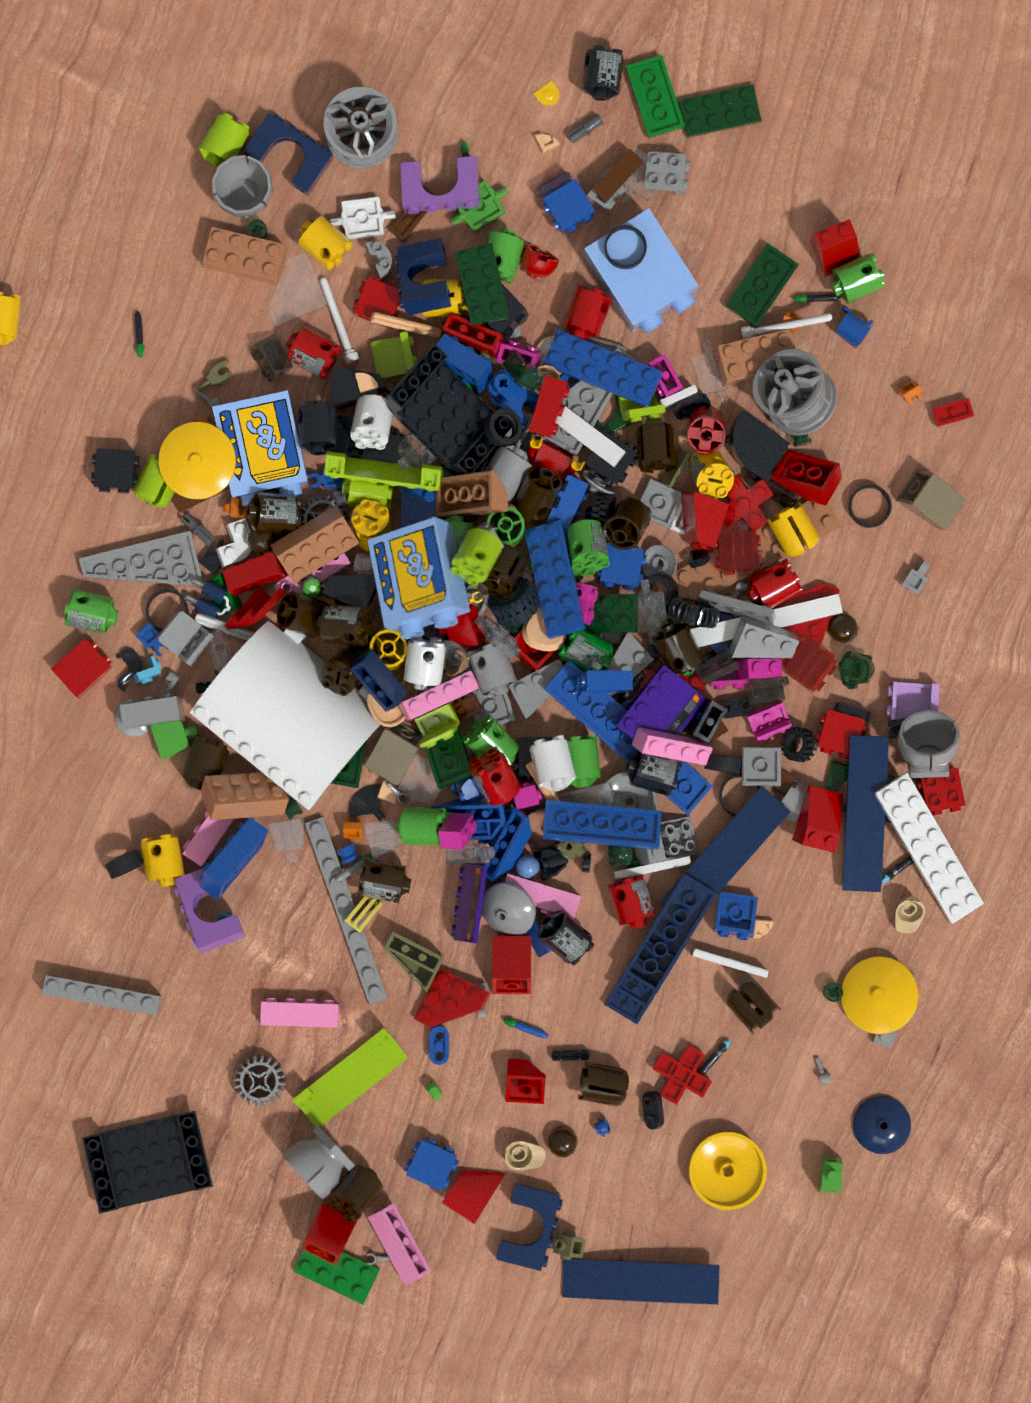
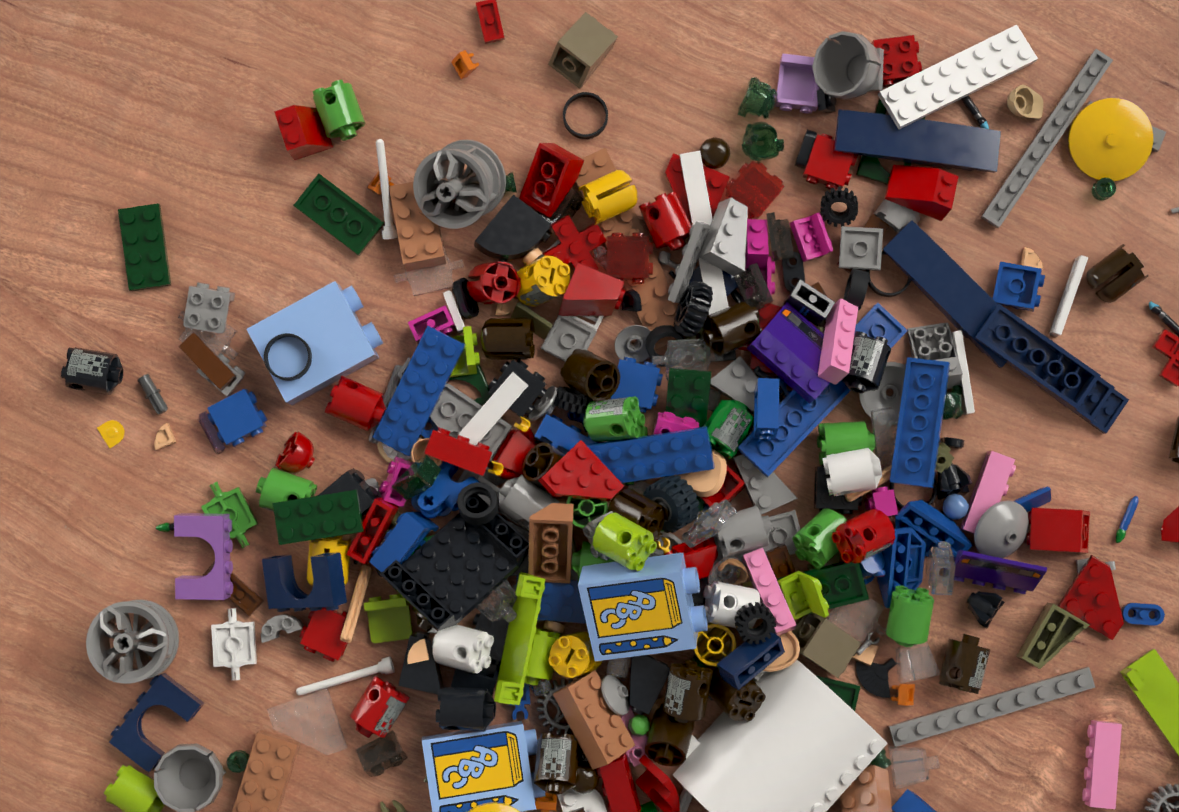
camera: 85 degrees left, 0 degrees up
yellow cylinder [297,216,354,271] -> none
light grey piece [336,854,373,882] -> none
blue wheel [337,844,360,865] -> none
light yellow tile [345,896,383,933] -> none
dark pink brick [438,813,477,850] -> none
black cylinder [538,910,594,966] -> none
black axle [551,1049,589,1061] -> none
red cylinder [607,874,656,930] -> none
green plate [626,55,685,139] -> none
black piece [794,294,840,303] -> none
blue hat [835,305,874,349] -> none
light grey plate [902,560,931,595] -> none
none -> light nougat piece [523,248,542,265]
none -> red plate [538,440,624,502]
none -> light nougat tile [543,620,565,634]
none -> light grey dish [601,675,630,716]
none -> black tyre [735,602,776,644]
none -> clear green helmet [738,77,778,119]
none -> black brick [966,591,1005,629]
none -> light grey plate [981,49,1113,229]

